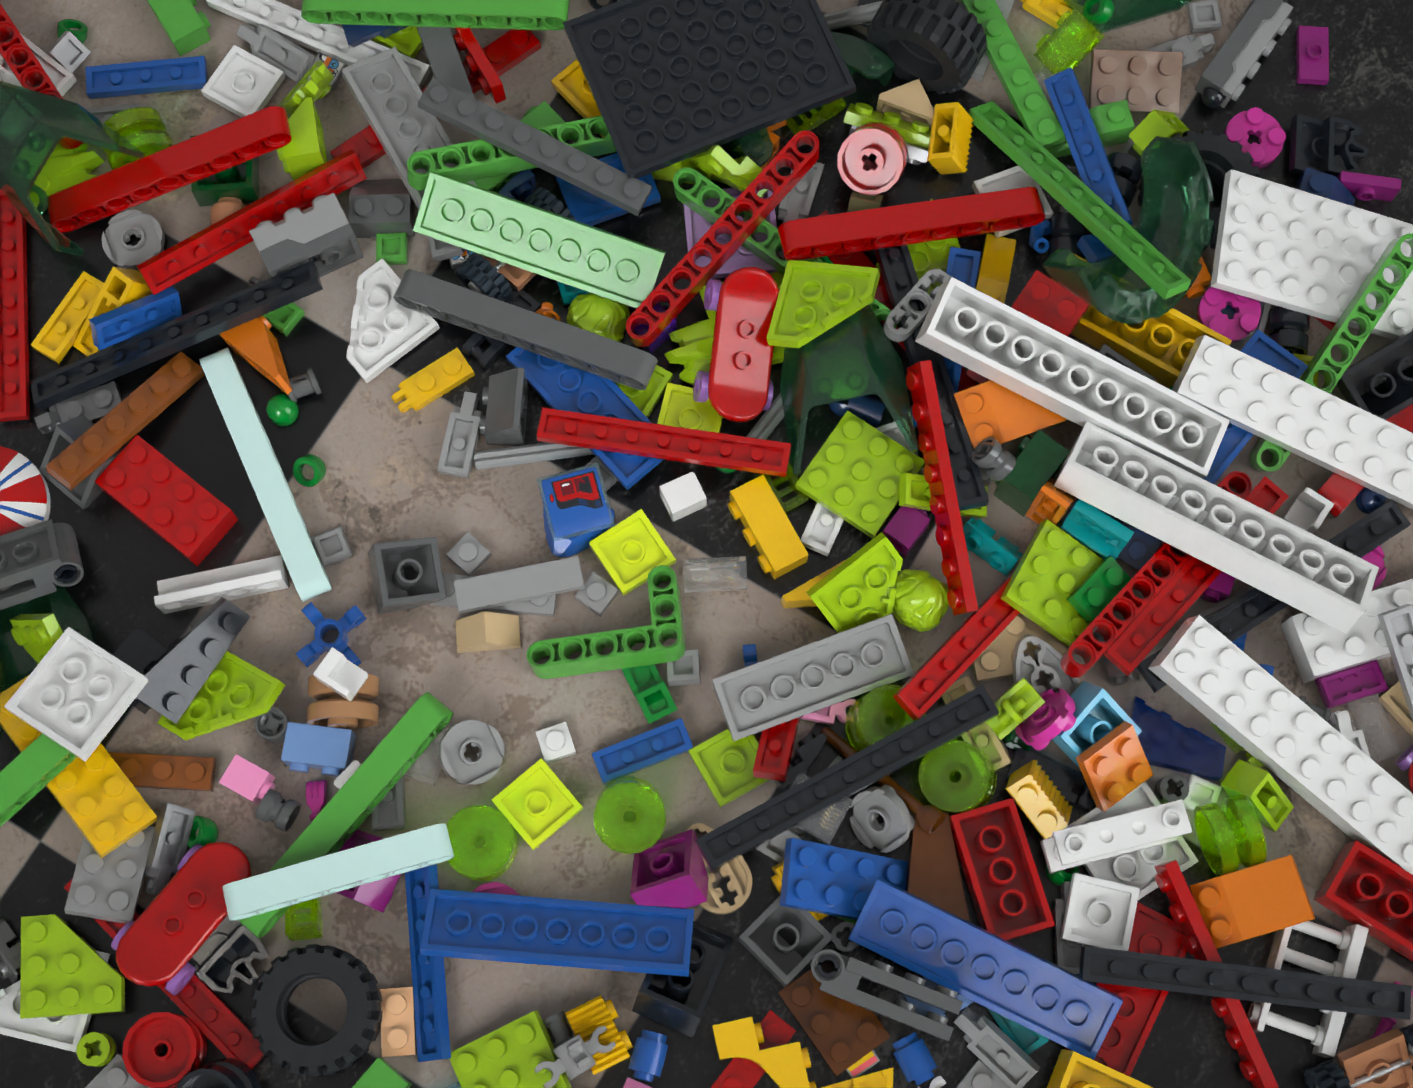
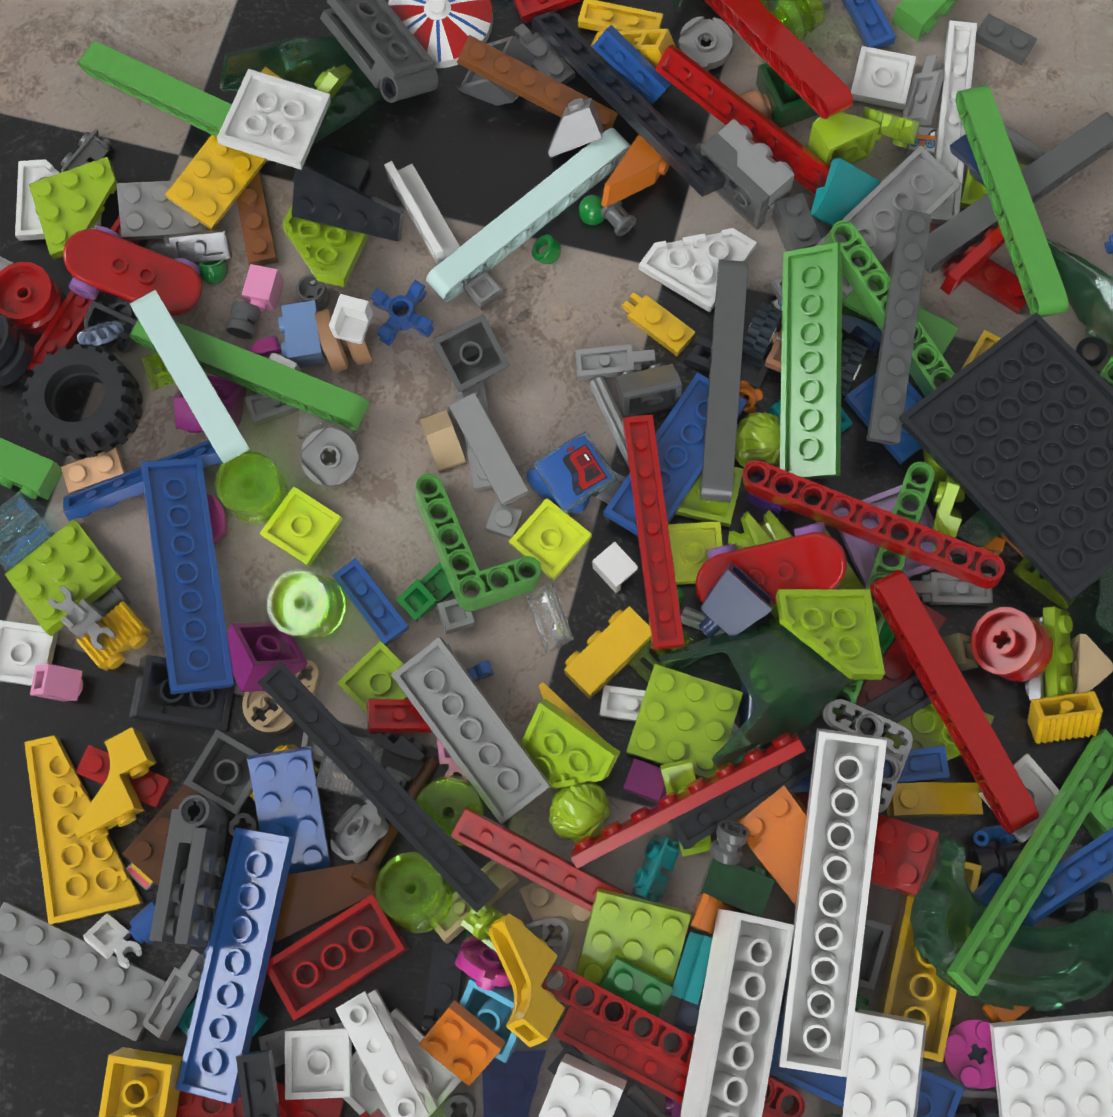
camera: 85 degrees right, 0 degrees up
lime wheel [76,1032,117,1067] -> none
red brick [94,435,239,567] -> none
bright green tile [263,302,305,336] -> none
bright green tile [376,232,408,265] -> none
light grey plate [446,532,492,576] -> none
white plate [536,722,576,764] -> none
blue brick [628,1030,668,1082] -> none
yellow brick [1005,760,1073,839] -> none
none -> sand blue gear [77,321,124,347]
none -> yellow arch [489,913,565,1047]
none -> slope [548,98,603,157]
none -> torso [699,561,775,638]
none -> teal slope [810,158,881,227]

